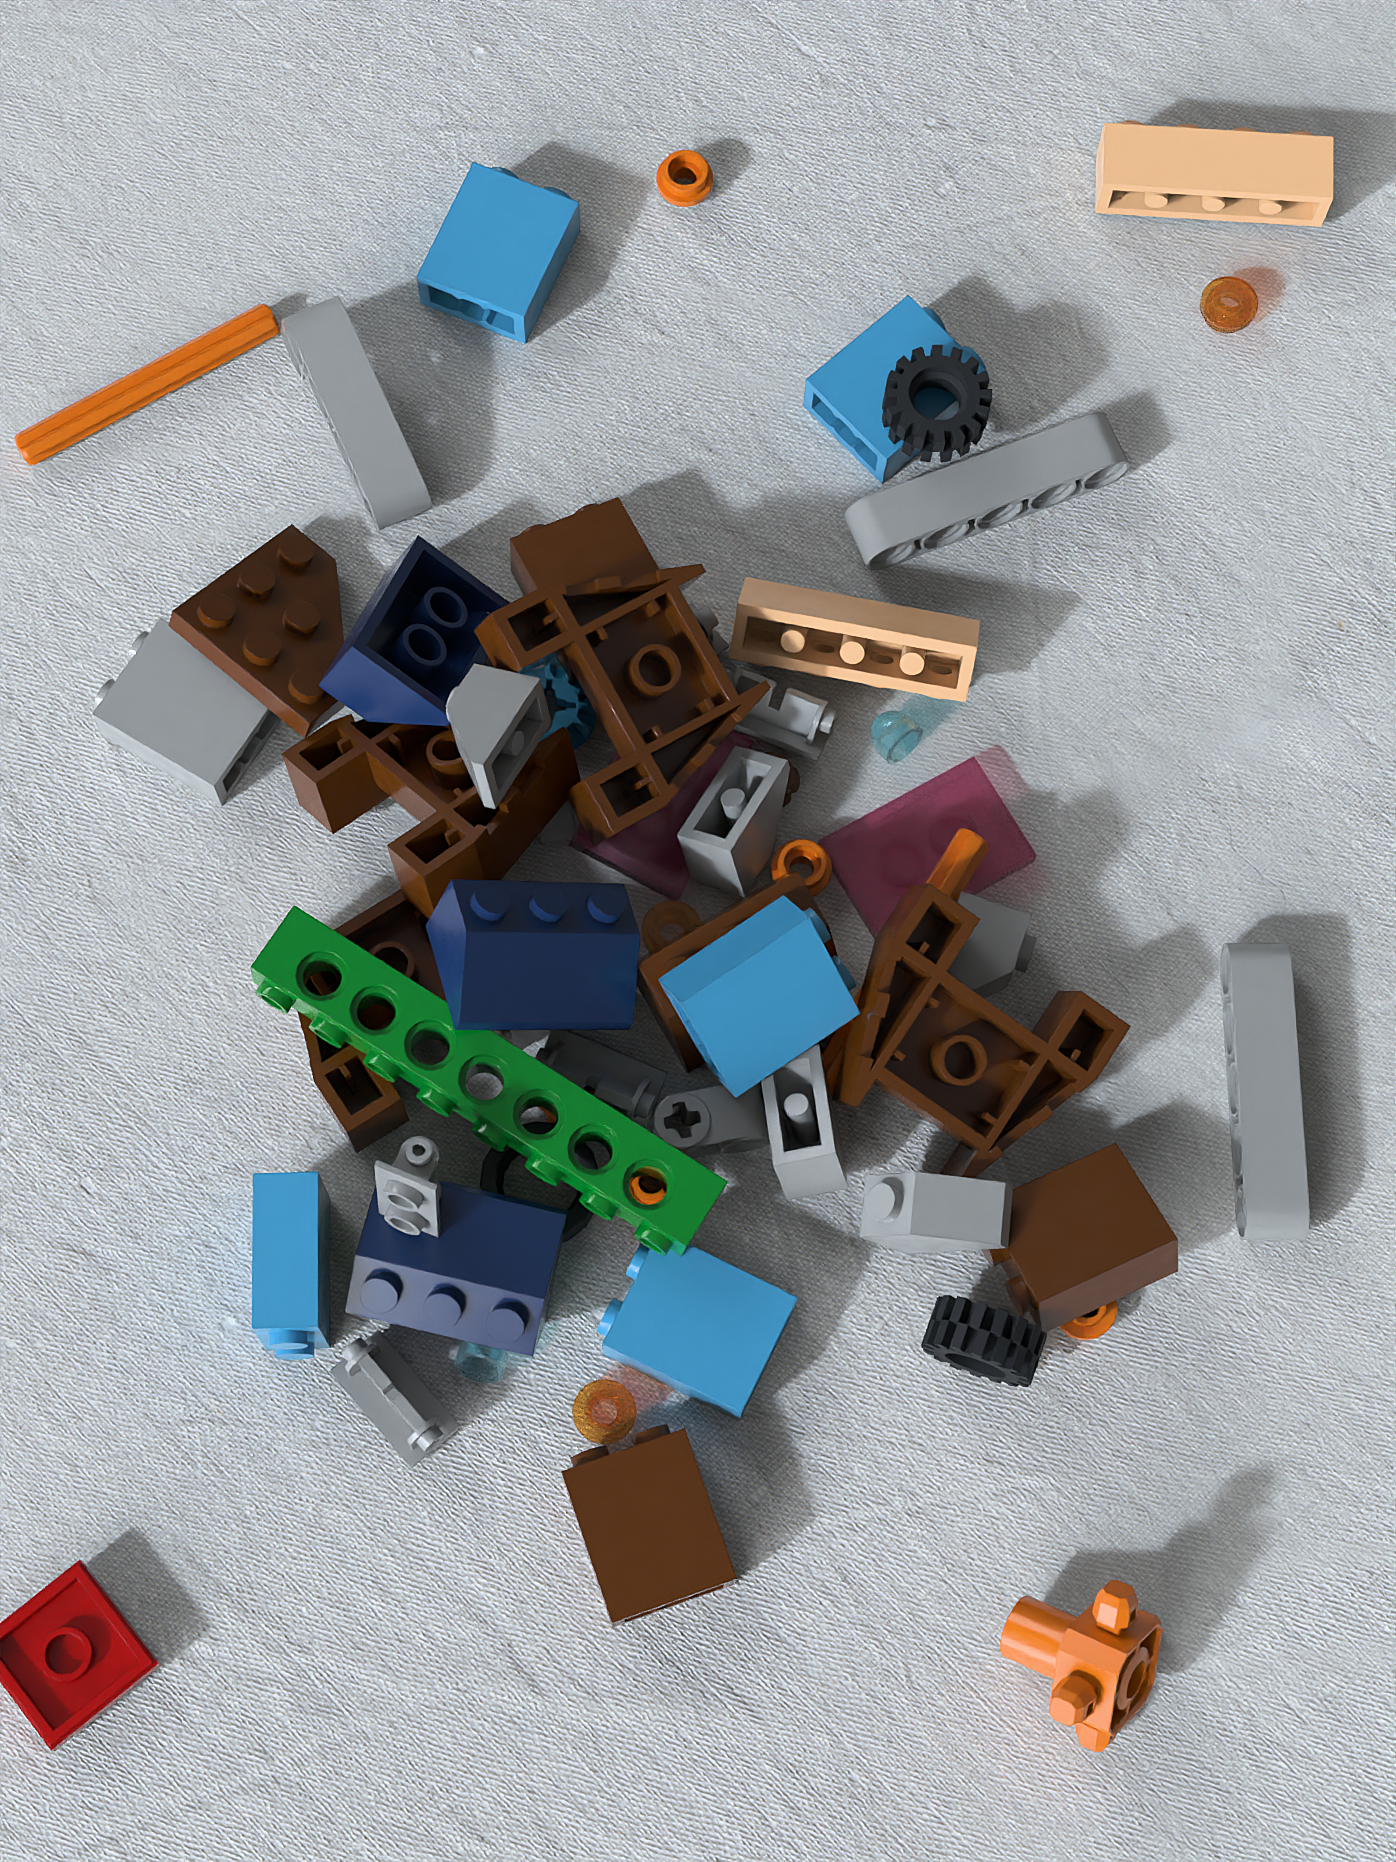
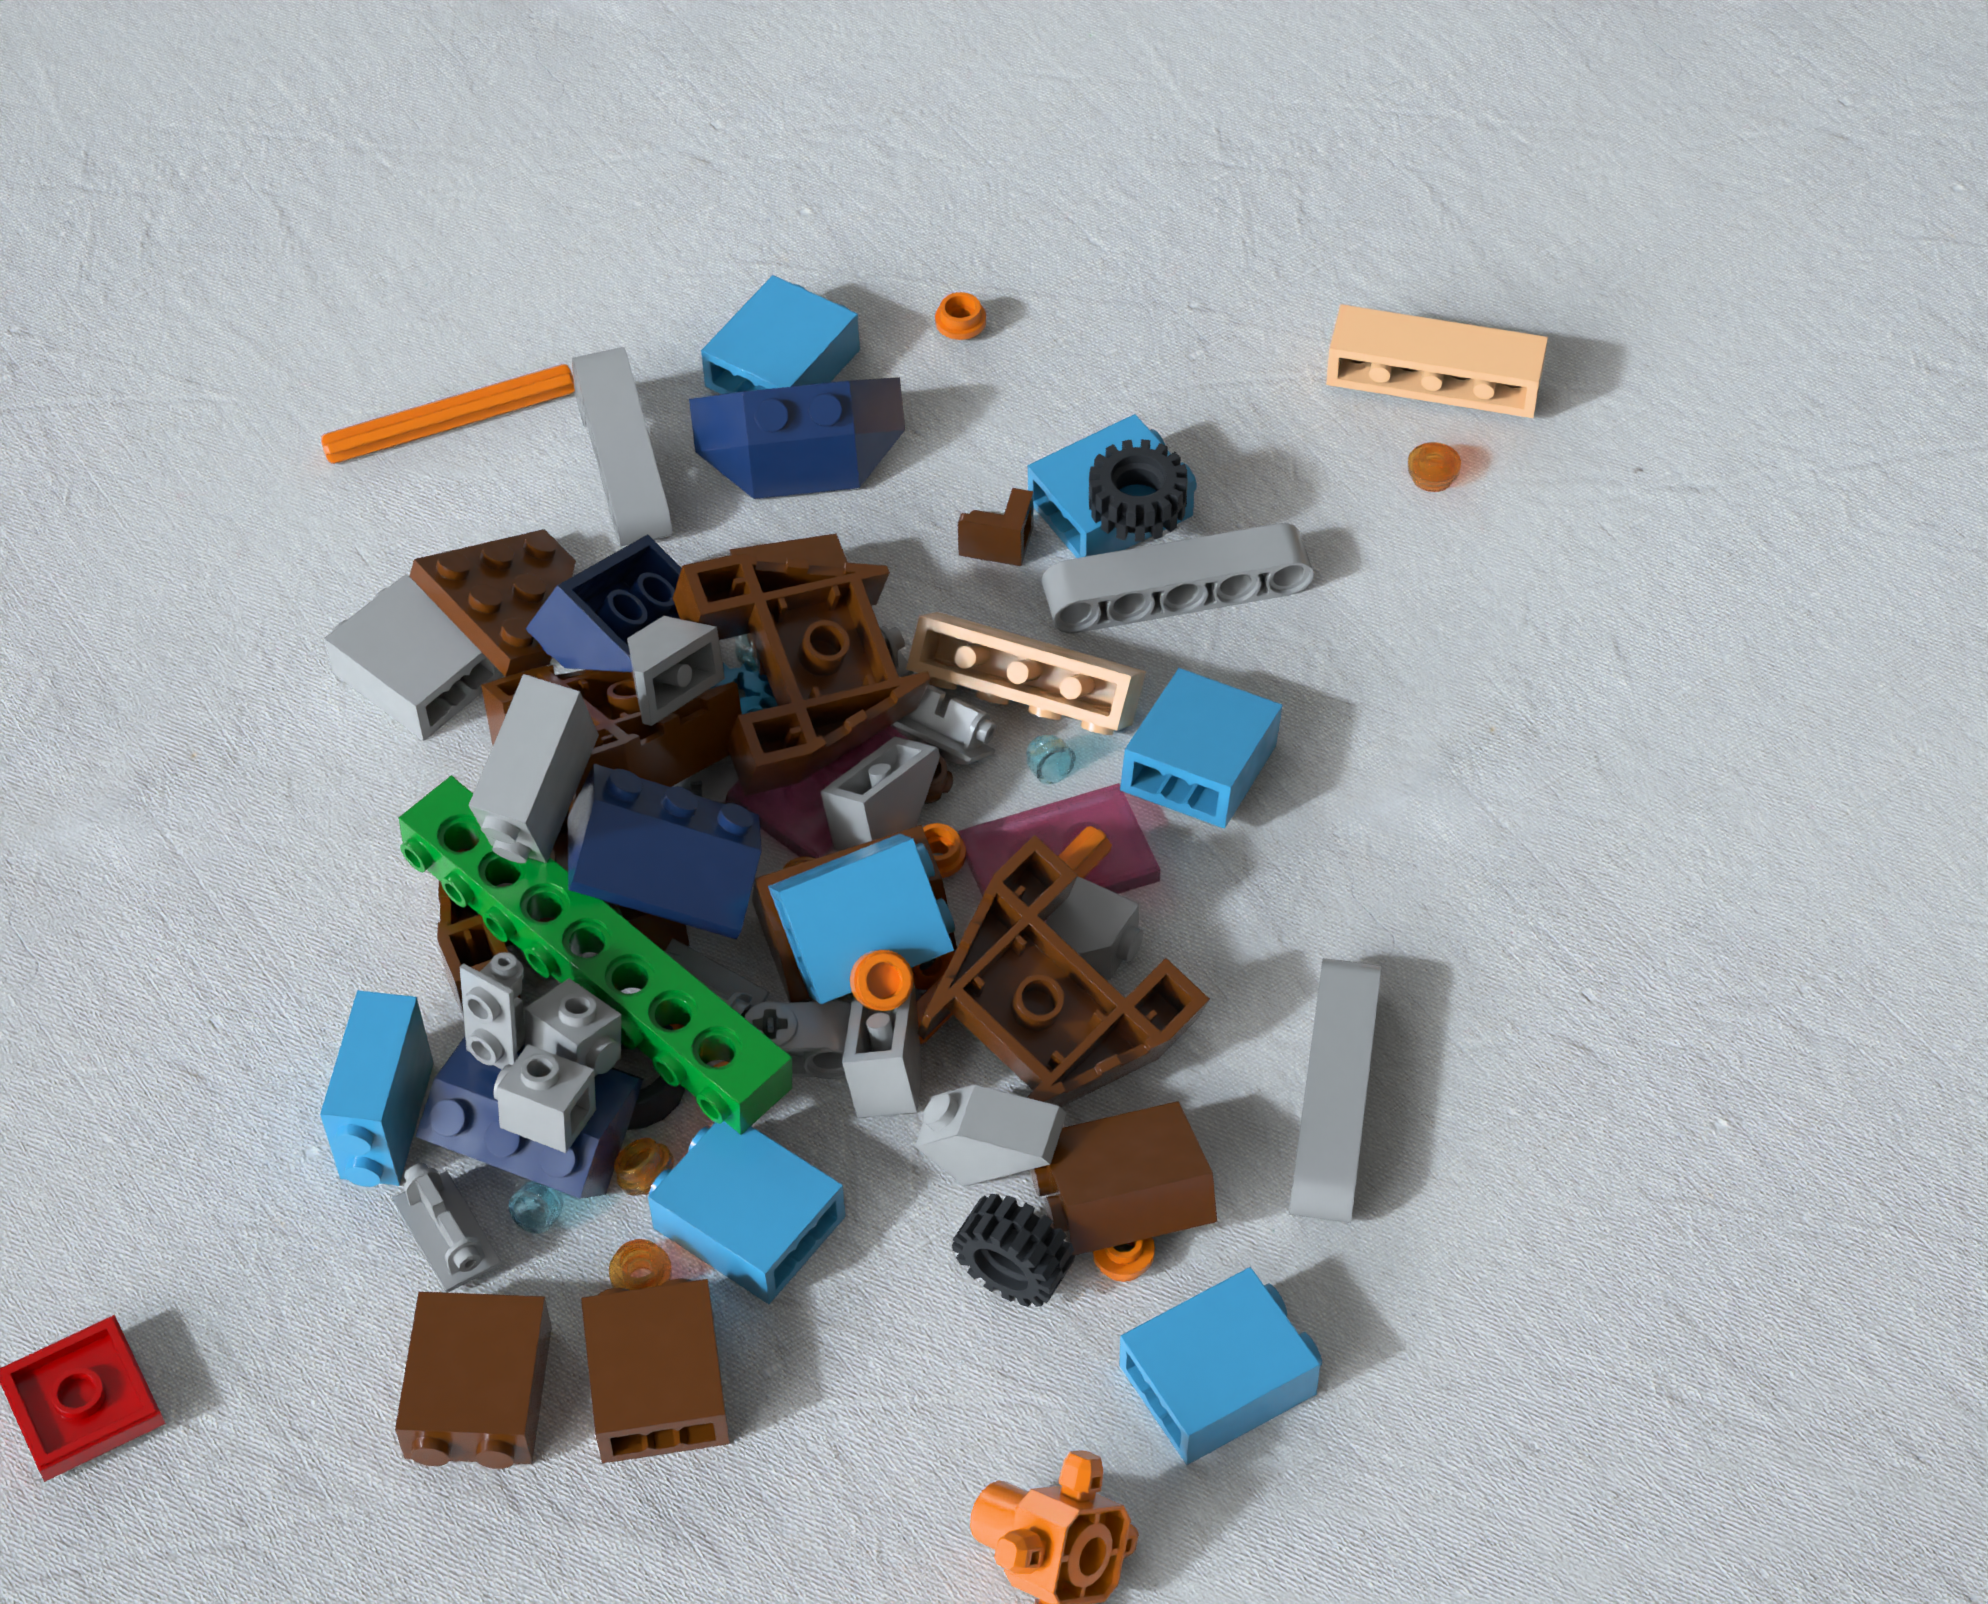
camera: 15 degrees right, 20 degrees down
none -> reddish brown brick [395,1291,552,1469]
none -> light grey brick [469,674,599,863]
none -> light grey brick [494,1044,596,1153]
none -> light grey brick [525,978,621,1077]
none -> clear orange plate [614,1138,674,1196]
none -> dark blue wedge [689,377,905,499]
none -> orange tile [850,950,914,1011]
none -> reddish brown panel [958,488,1034,566]
none -> dark azure brick [1119,1267,1322,1465]
none -> dark azure brick [1120,668,1283,829]

